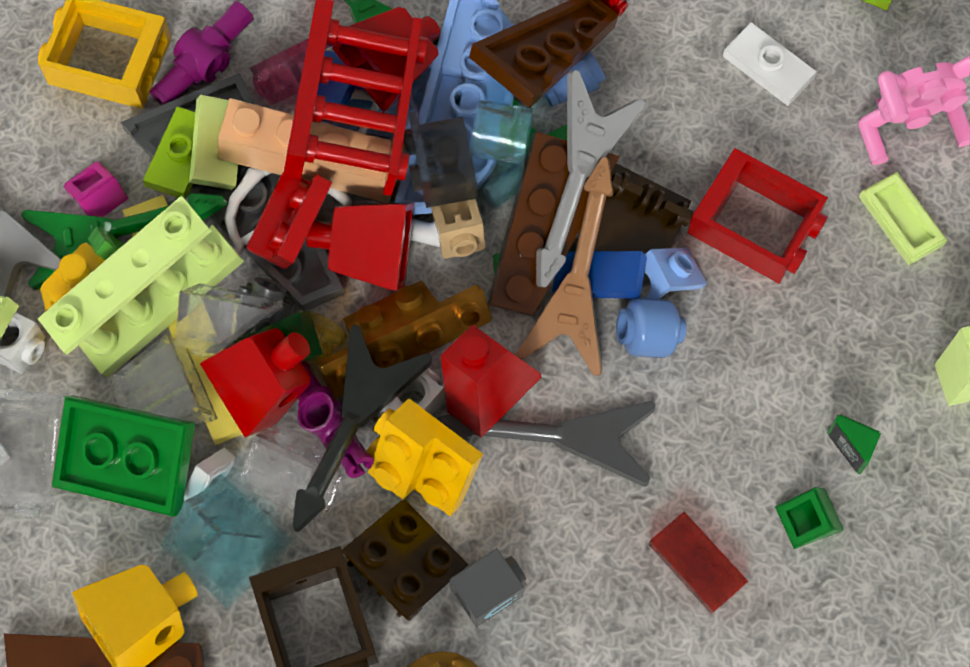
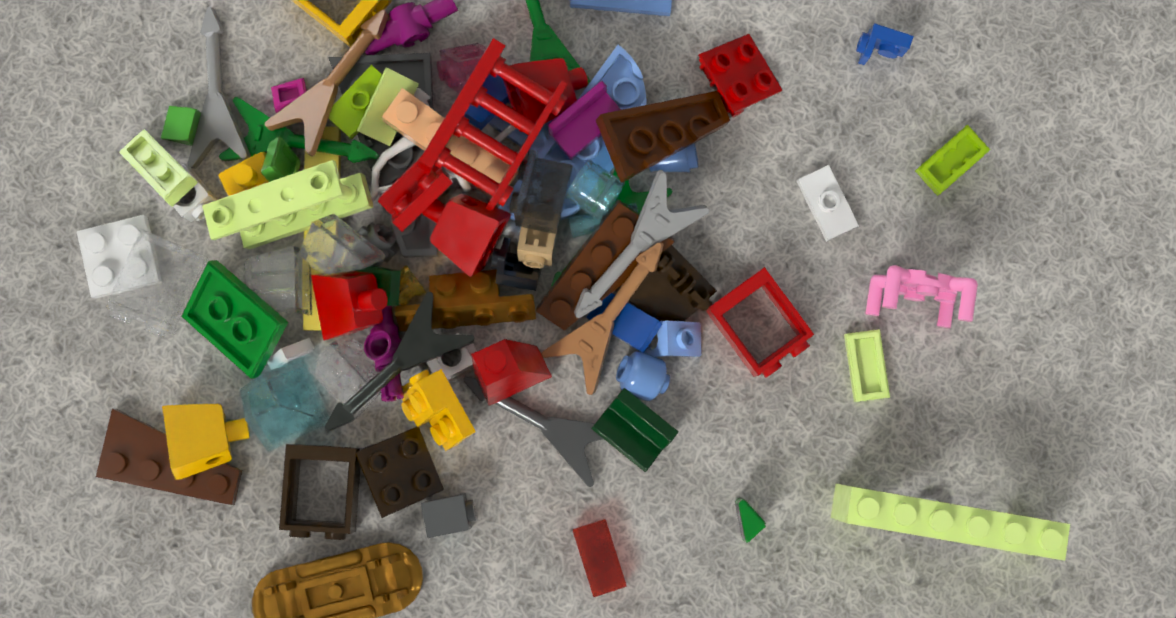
camera: 20 degrees right, 15 degrees up
green slope [775,487,844,549] -> none
none -> medium nougat piece [265,10,388,156]
none -> black bracket [491,237,542,291]
none -> magenta panel [548,81,621,160]
none -> dark green panel [591,388,679,472]

